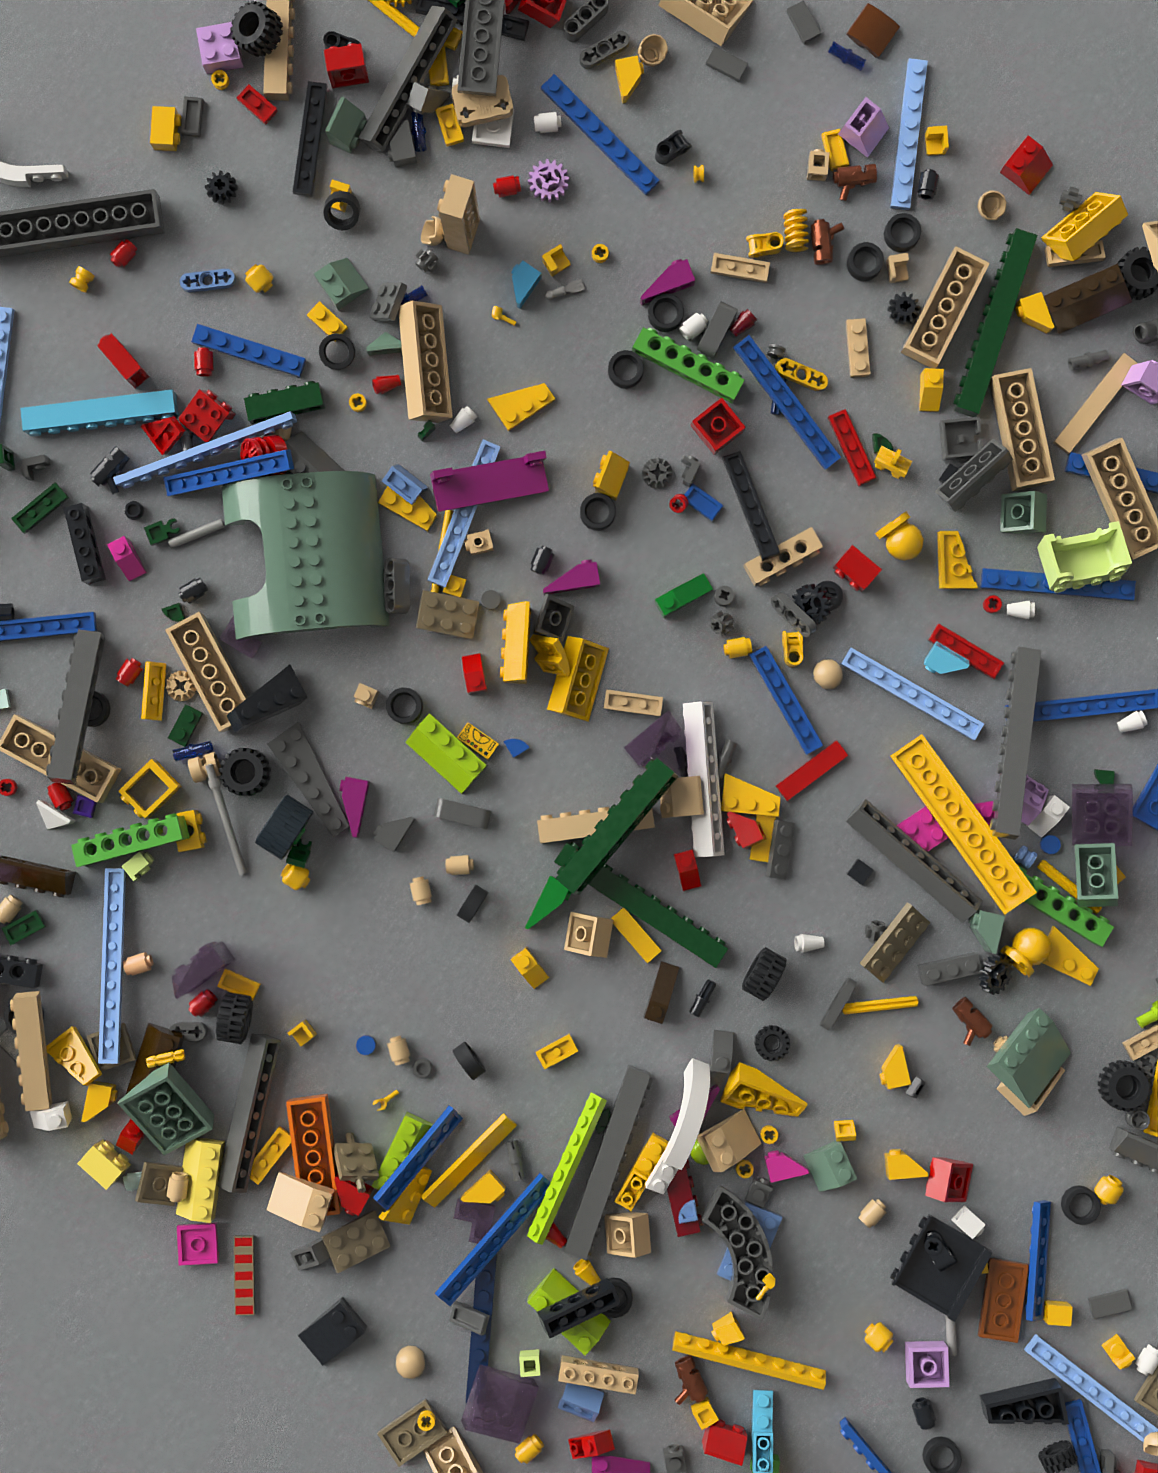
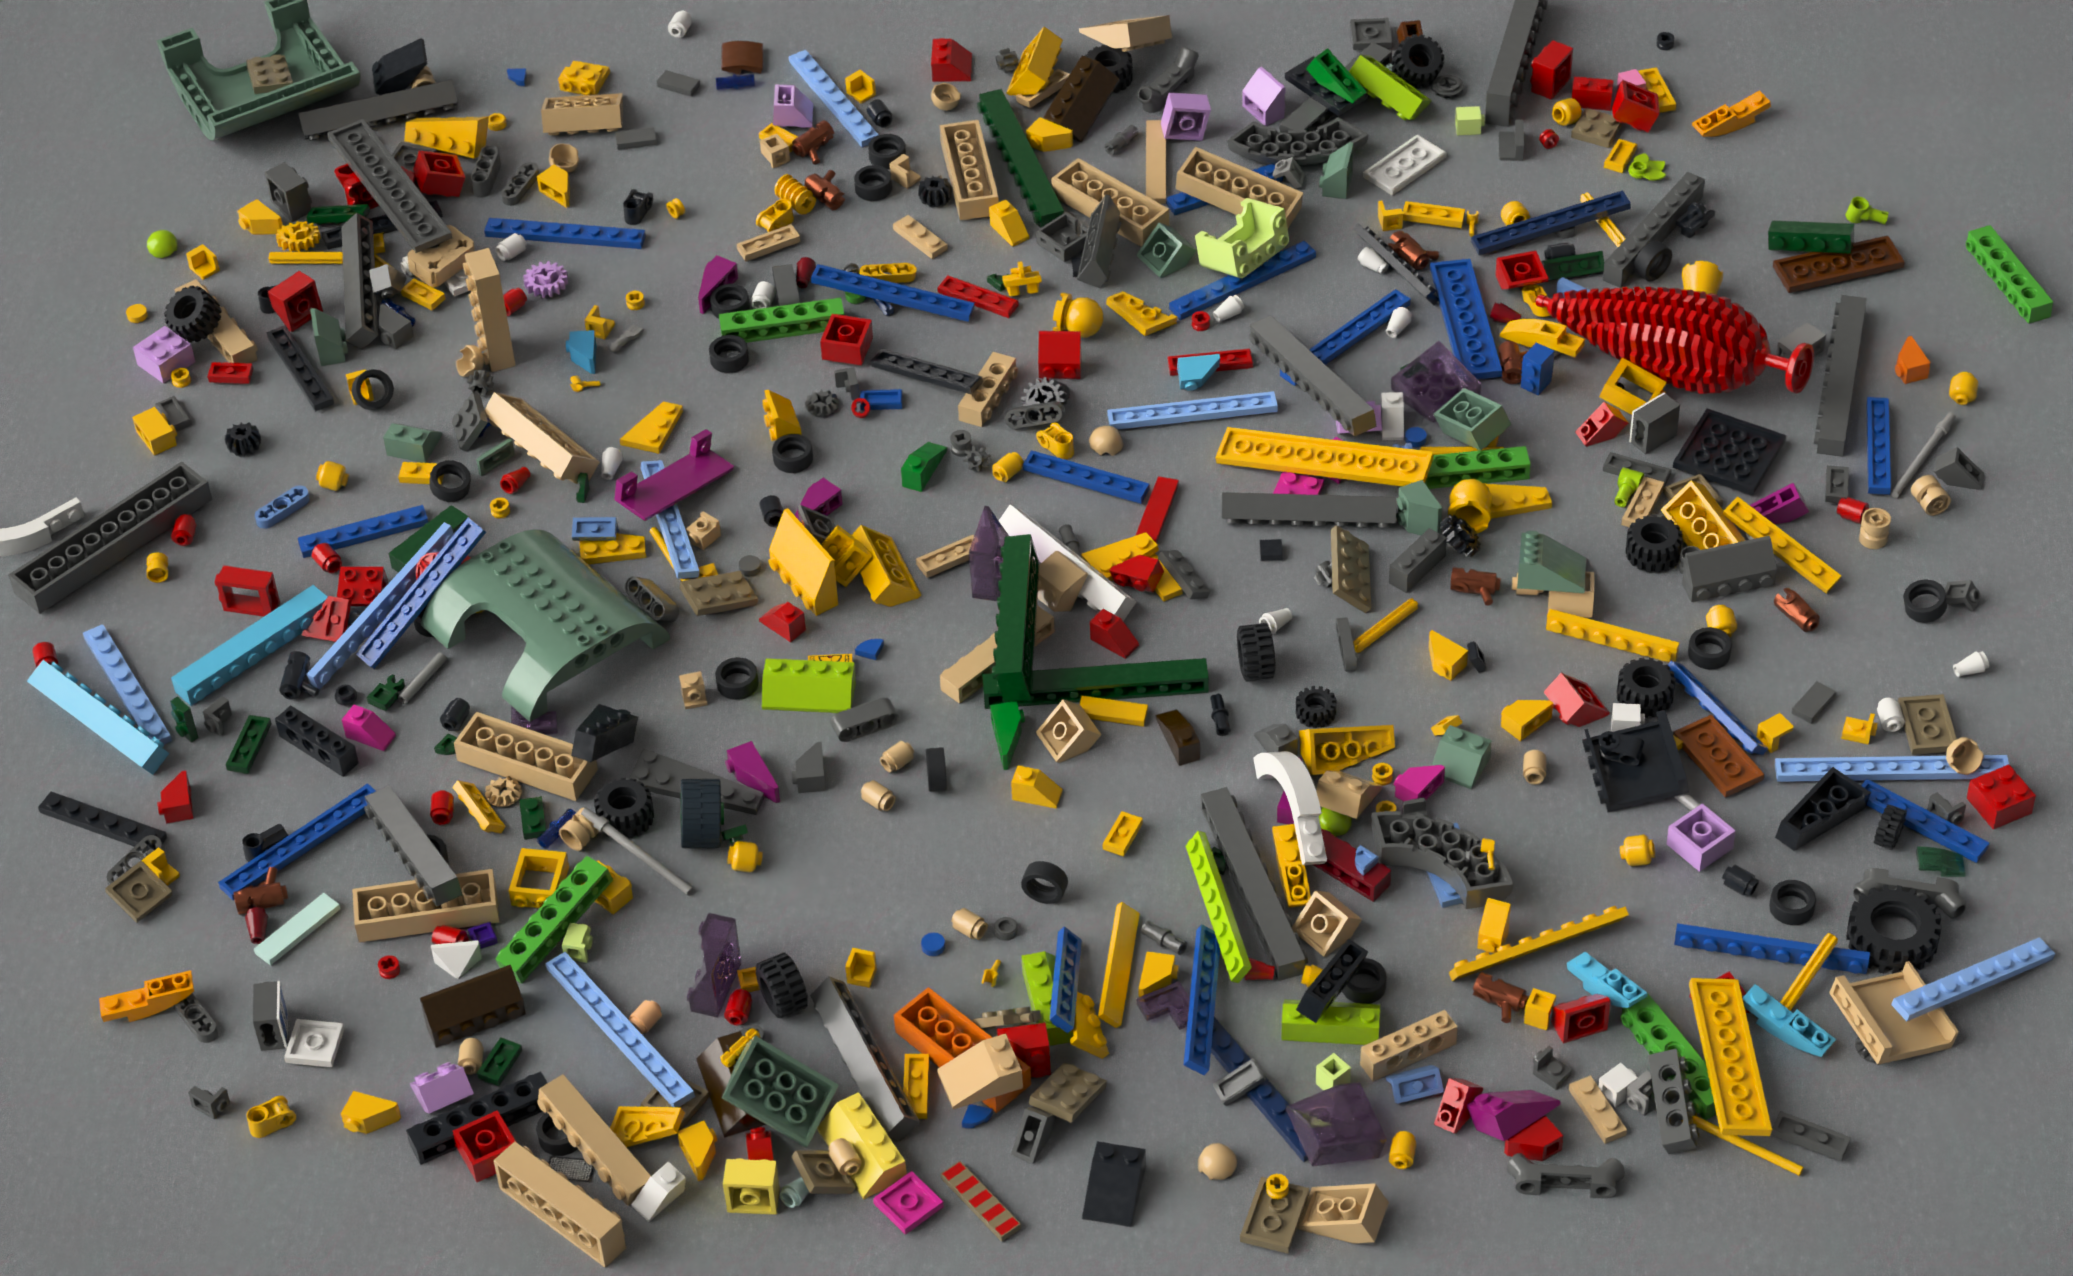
camera: 35 degrees left, 40 degrees down
none -> yellow plate [1546,609,1679,662]
none -> black tyre [1617,658,1675,718]

